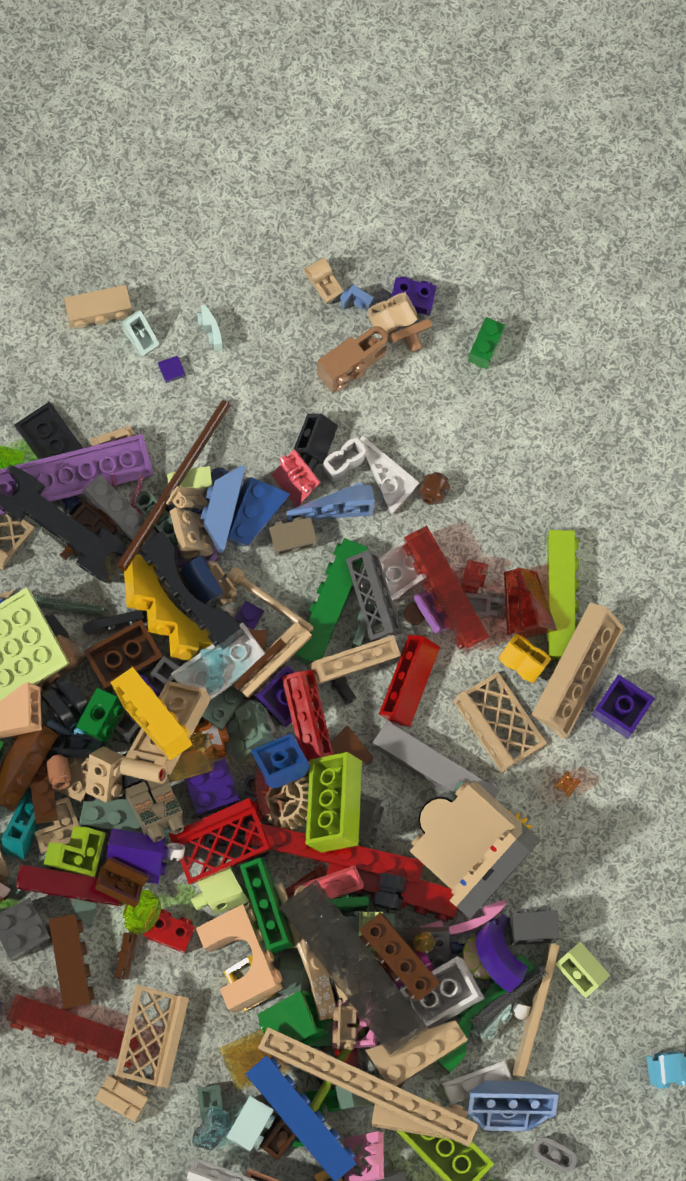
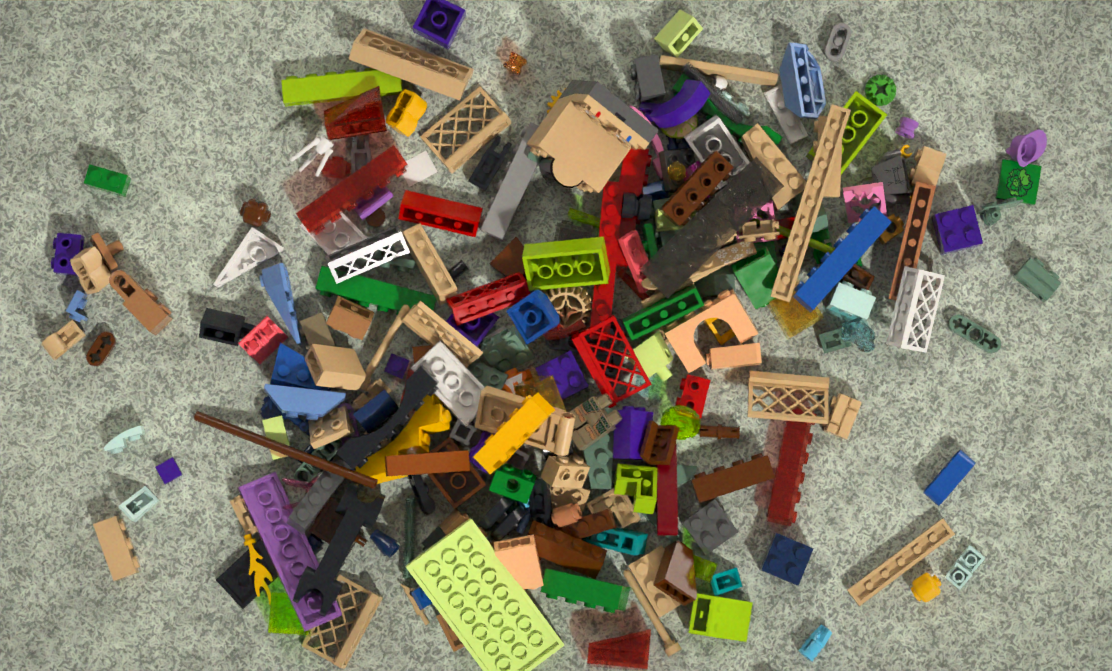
camera: 95 degrees left, 10 degrees up
tan hinge [166,486,208,510] -> none
white hinge [167,843,185,861] -> none
clear light blue leg [201,649,224,692] -> none
reddish brown bar [233,638,287,691] -> none
white brick [323,438,367,482] -> none
none -> reddish brown beam [86,332,116,367]
none -> yellow piece [243,533,273,605]
none -> white plant [290,135,334,177]
none -> tan brick [304,344,366,391]
none -> medium nougat brick [326,296,374,340]
none -> dark blue cone [370,529,400,558]
none -> dark orange slope [385,451,470,477]
none -> white sticker [398,151,437,187]
none -> black hinge [468,135,512,192]
none -> clear neon green tile [567,208,600,229]
none -> clear light blue tile [639,376,662,399]
none -> blue bracket [643,180,670,201]
none -> light nougat slope [706,343,762,370]

